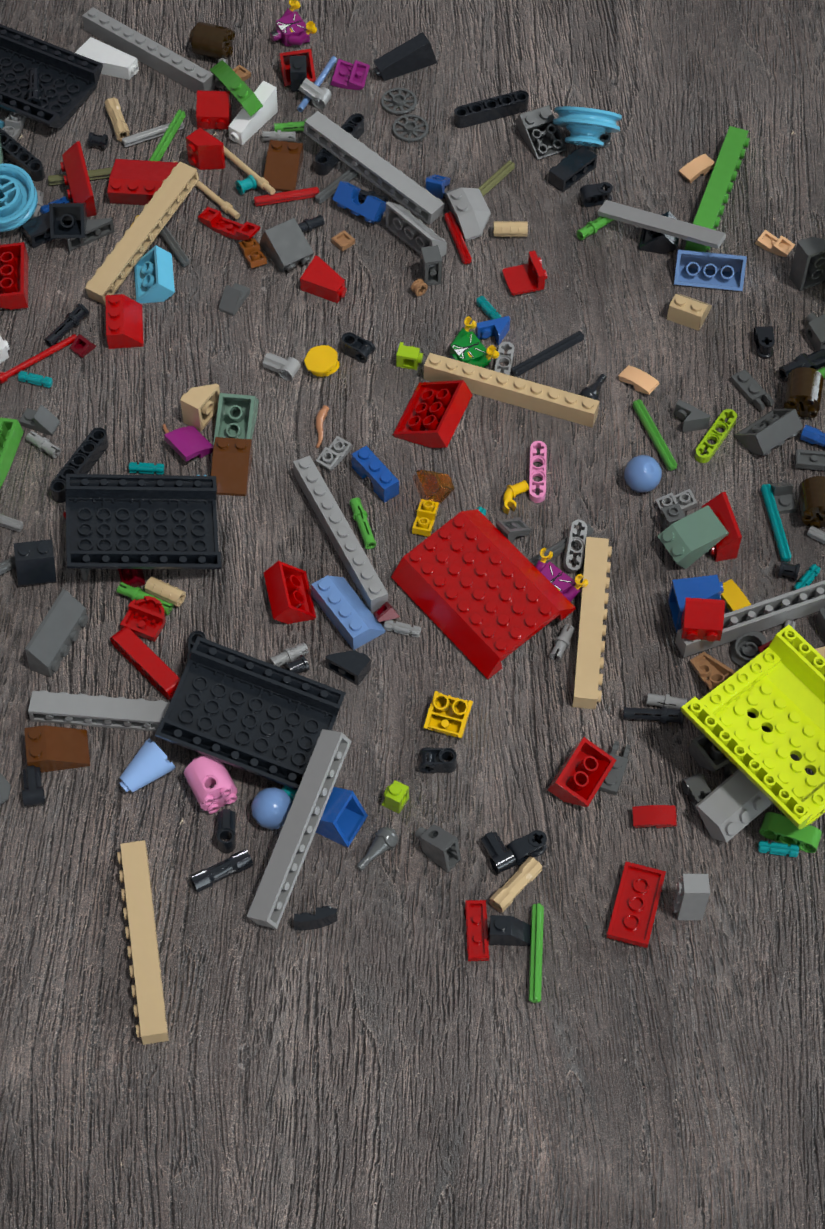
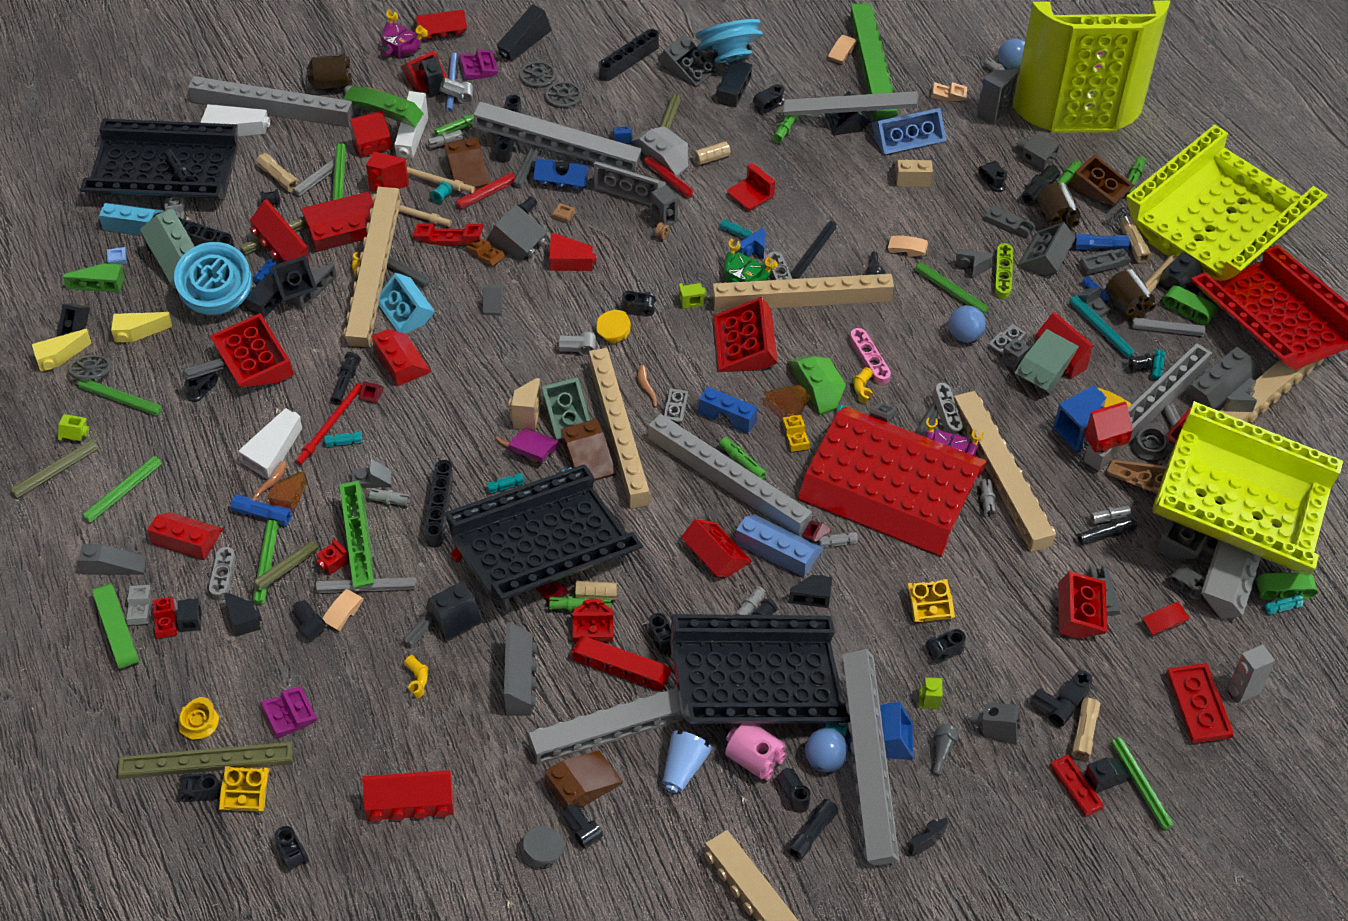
camera: 25 degrees left, 5 degrees down
none -> red slope [415,9,467,39]
none -> tan brick [589,348,649,509]
none -> bright green wedge [788,356,846,415]
none -> blue axle [1082,276,1110,303]

